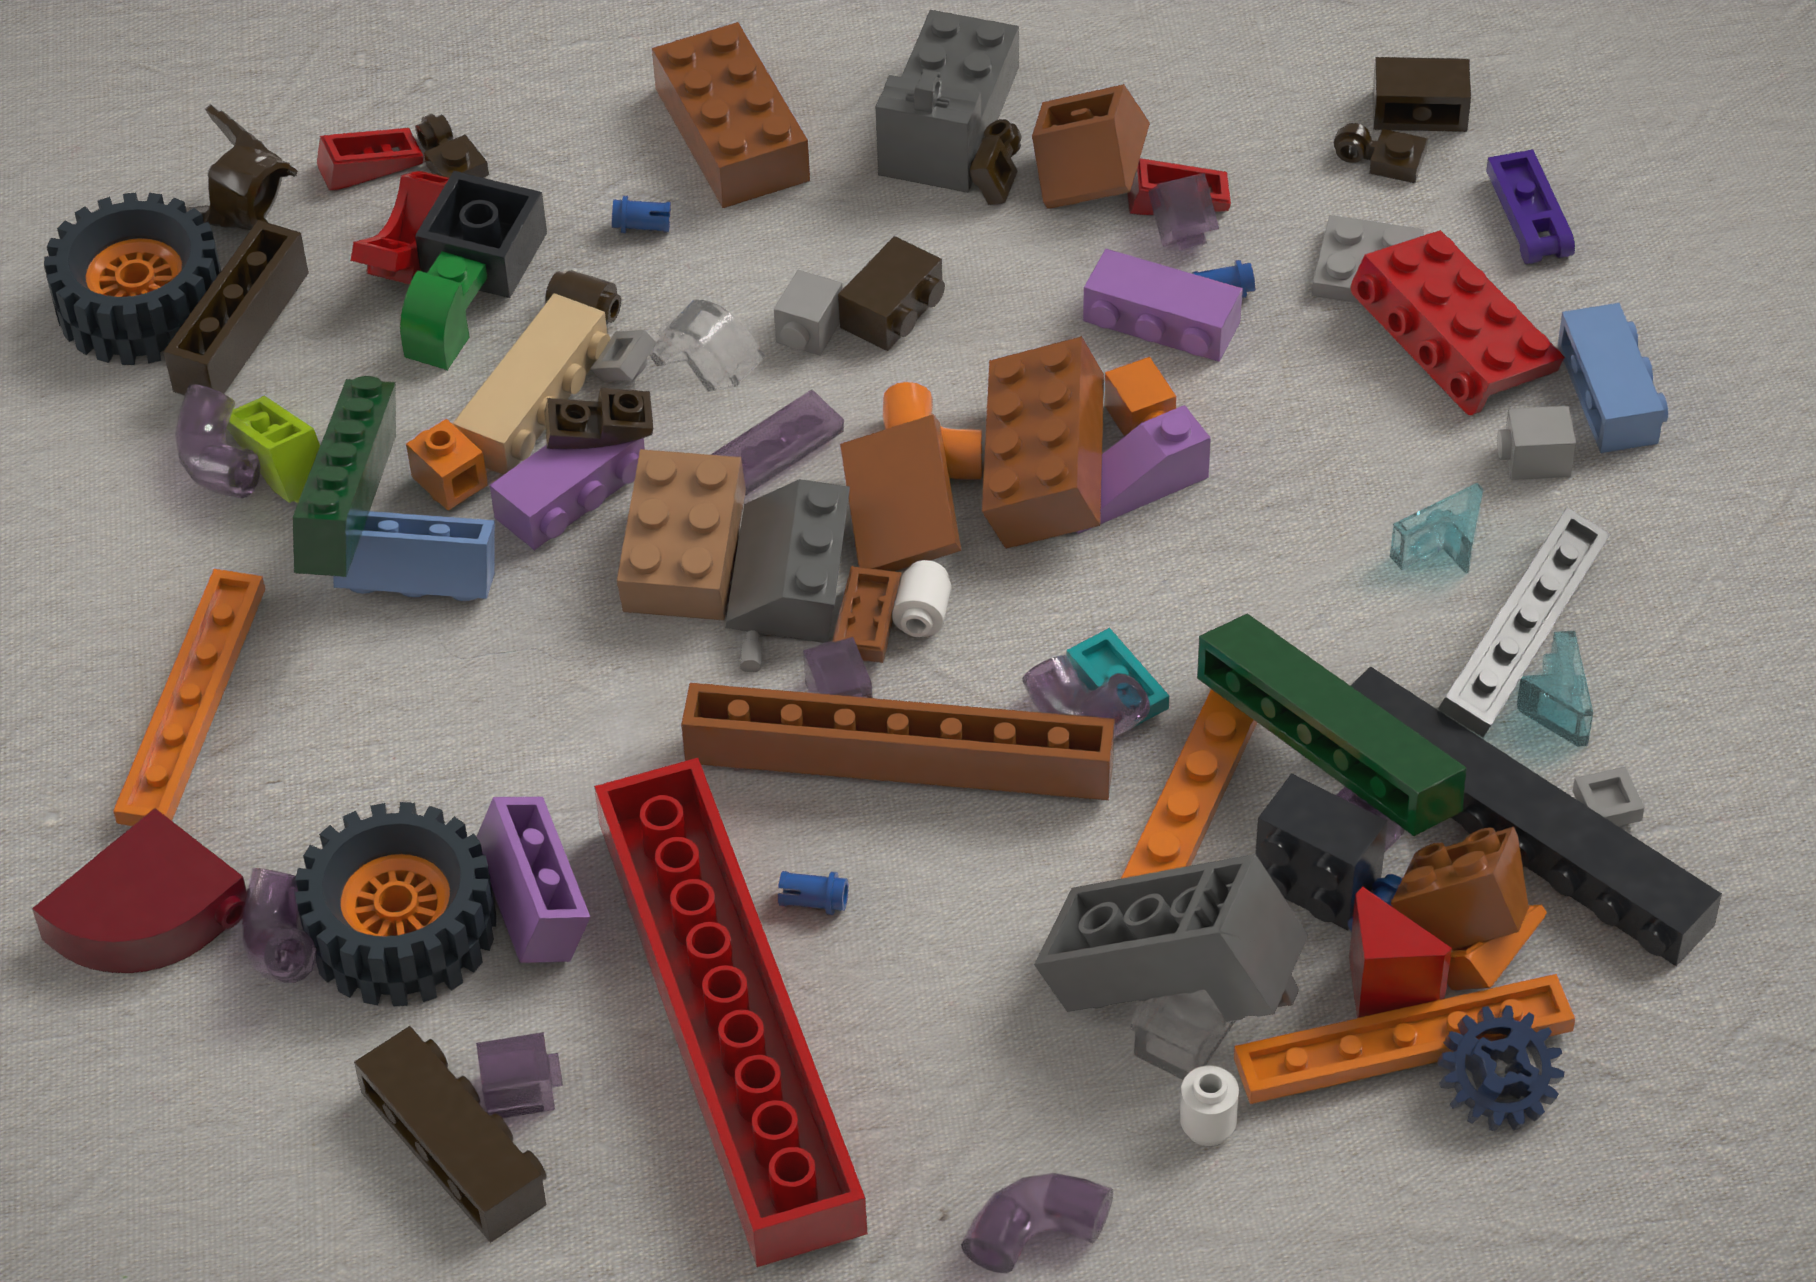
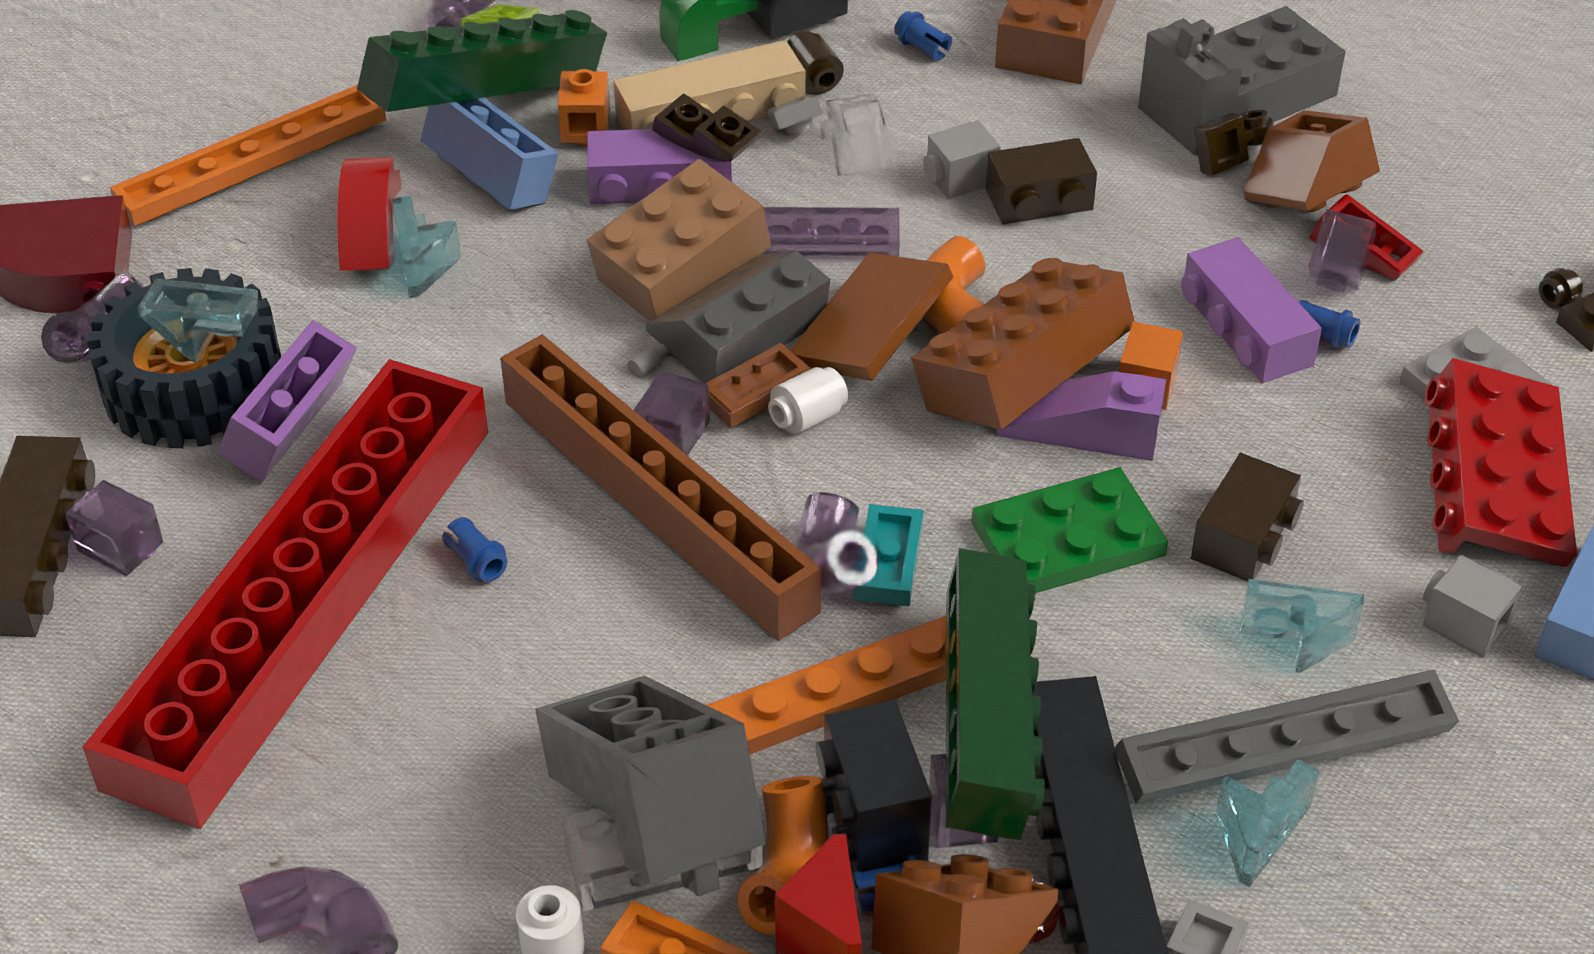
camera: 40 degrees right, 5 degrees down
none -> clear light blue slope [137,278,259,363]
none -> red arch [337,157,401,271]
none -> clear light blue slope [392,196,461,298]
none -> orange cylinder [737,776,829,935]
none -> green plate [971,467,1168,593]
none -> dark brown brick [1190,452,1304,583]

